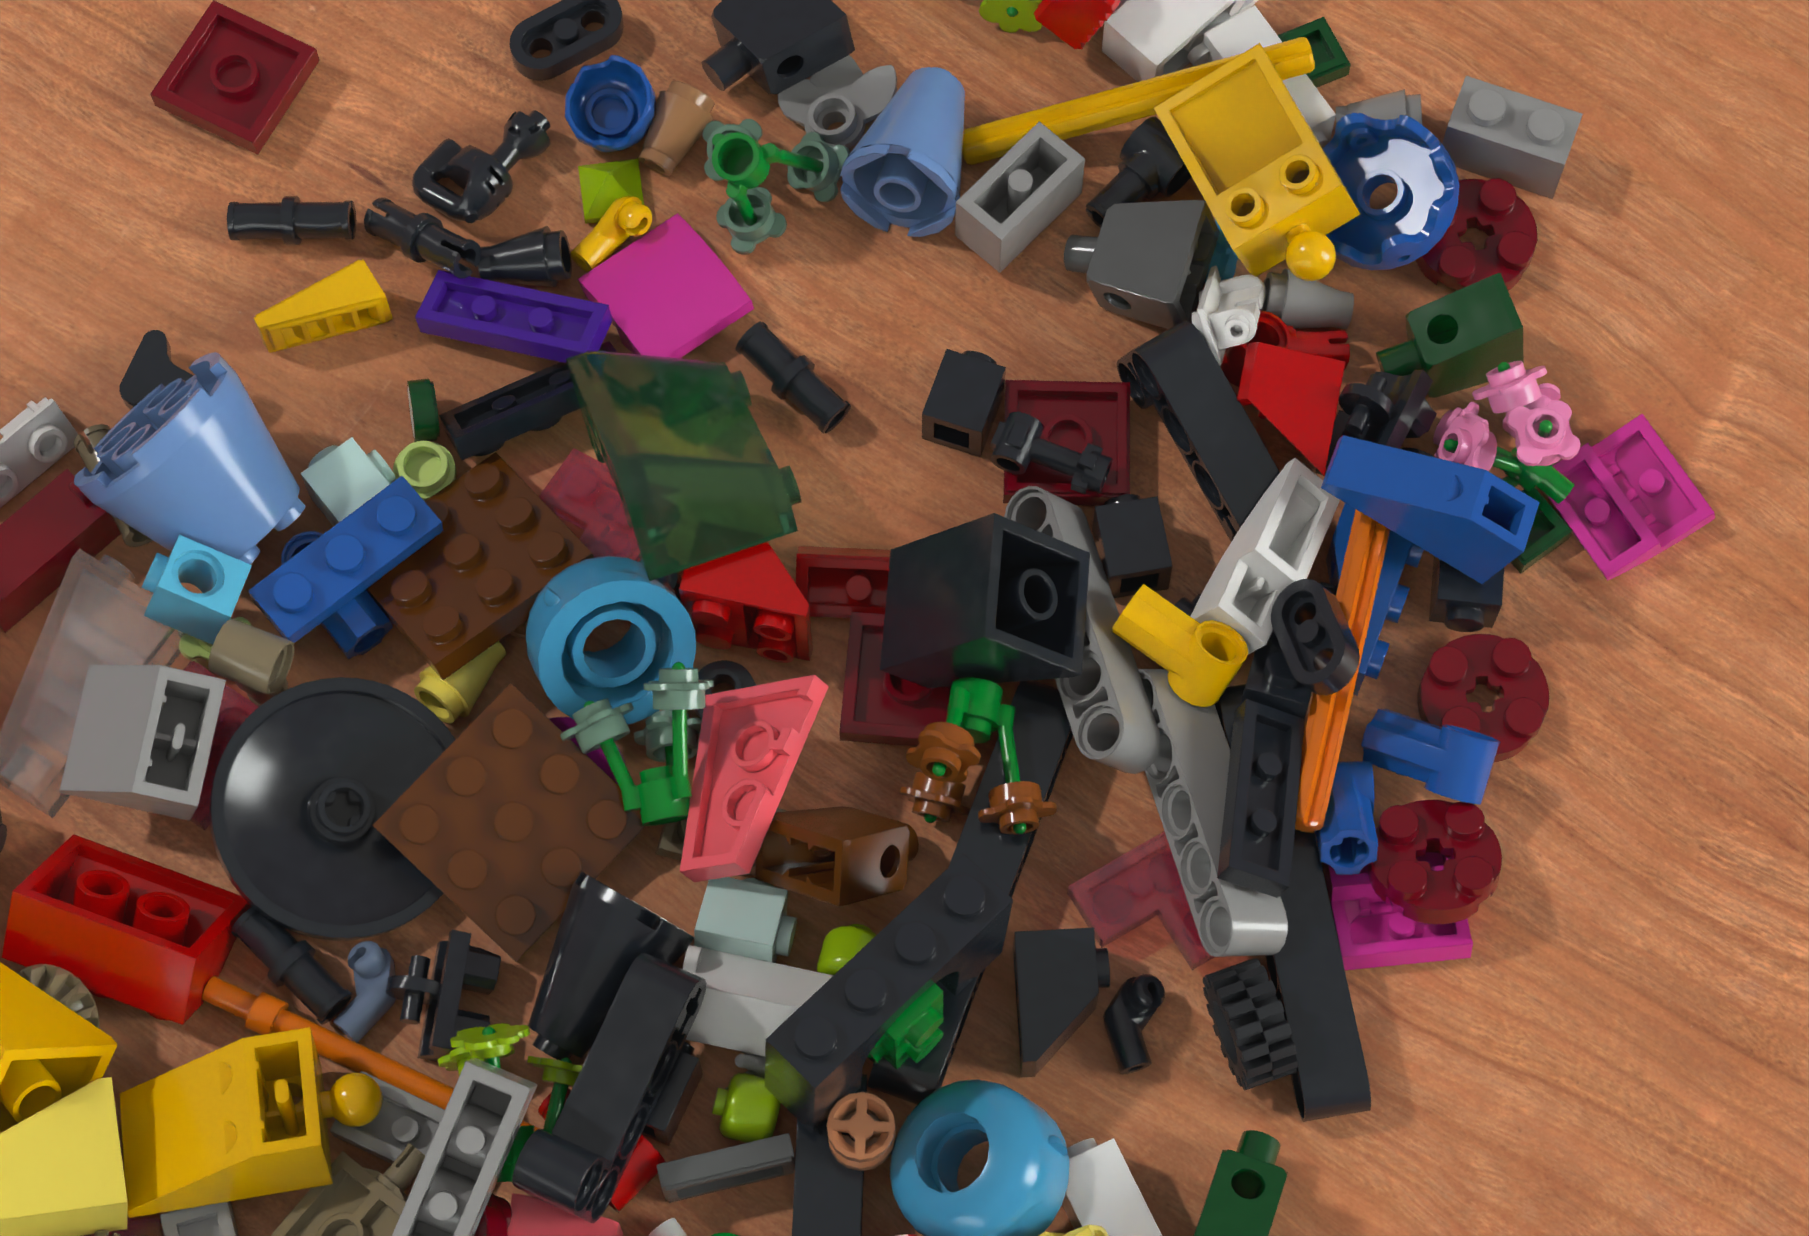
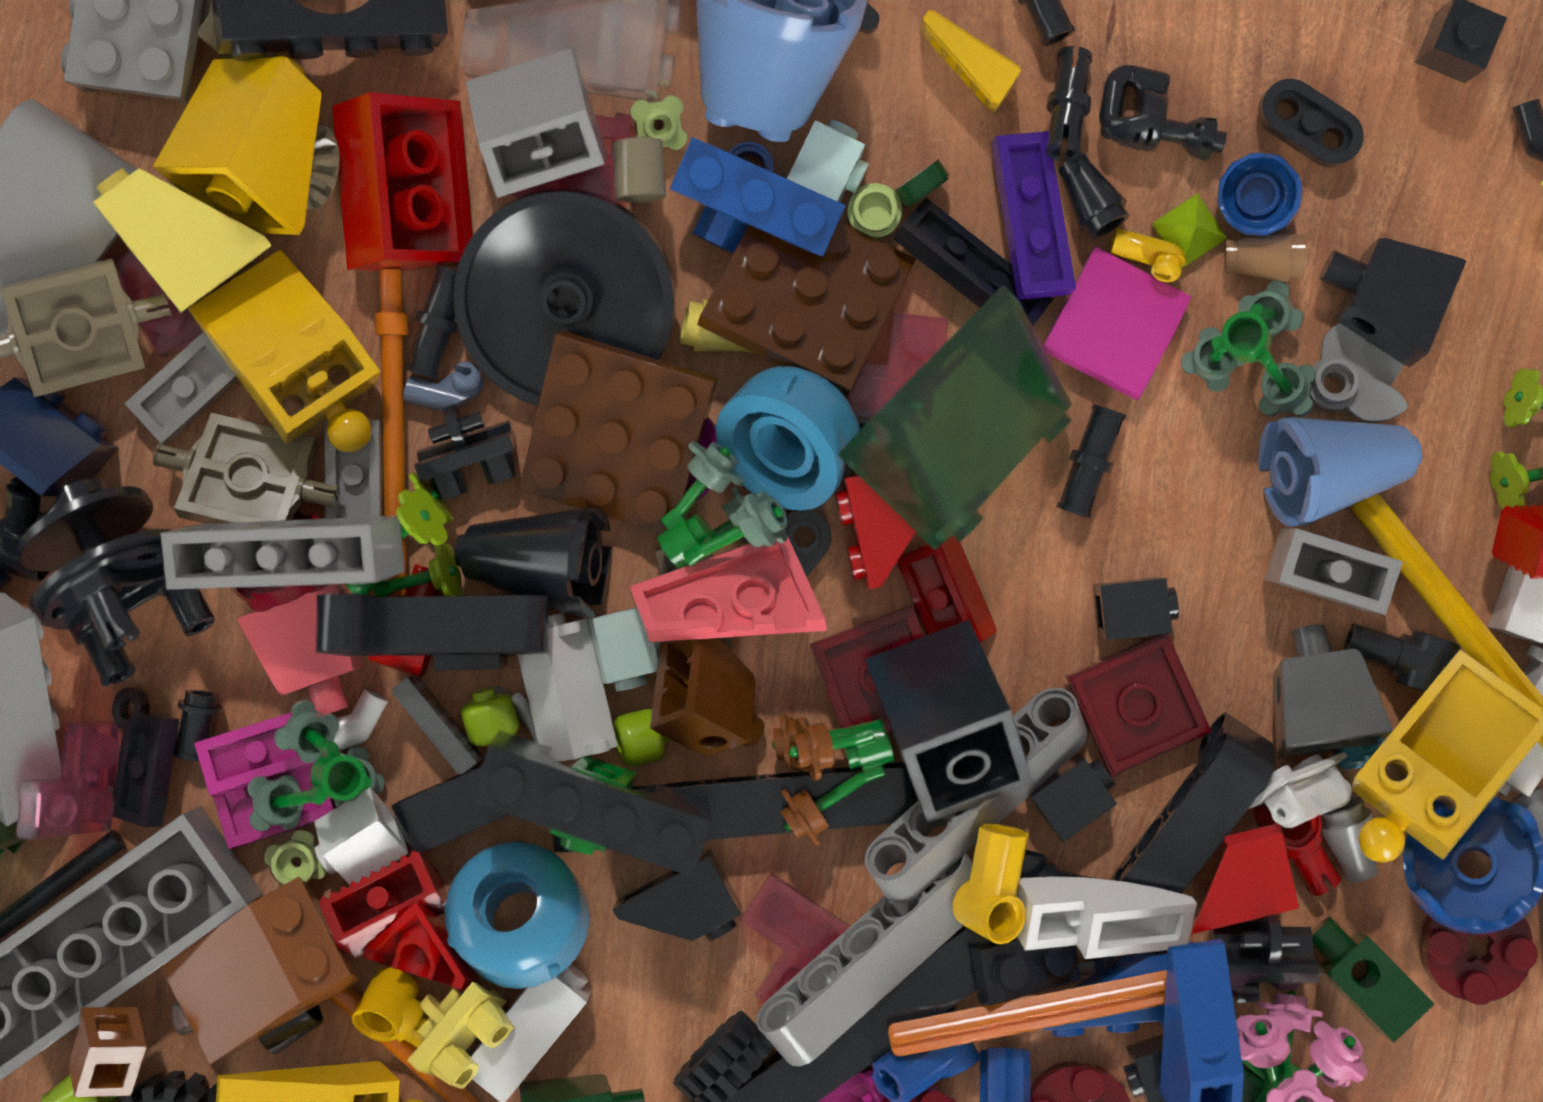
camera: 65 degrees right, 20 degrees up
medium azure brick [141,534,252,645] -> none
nougat wheel [827,1092,896,1171] -> none
black bar [990,412,1113,494] -> none
black arm [1103,974,1165,1074] -> none
black plate [1217,699,1305,898] -> none
black plate [1271,579,1360,695] -> none

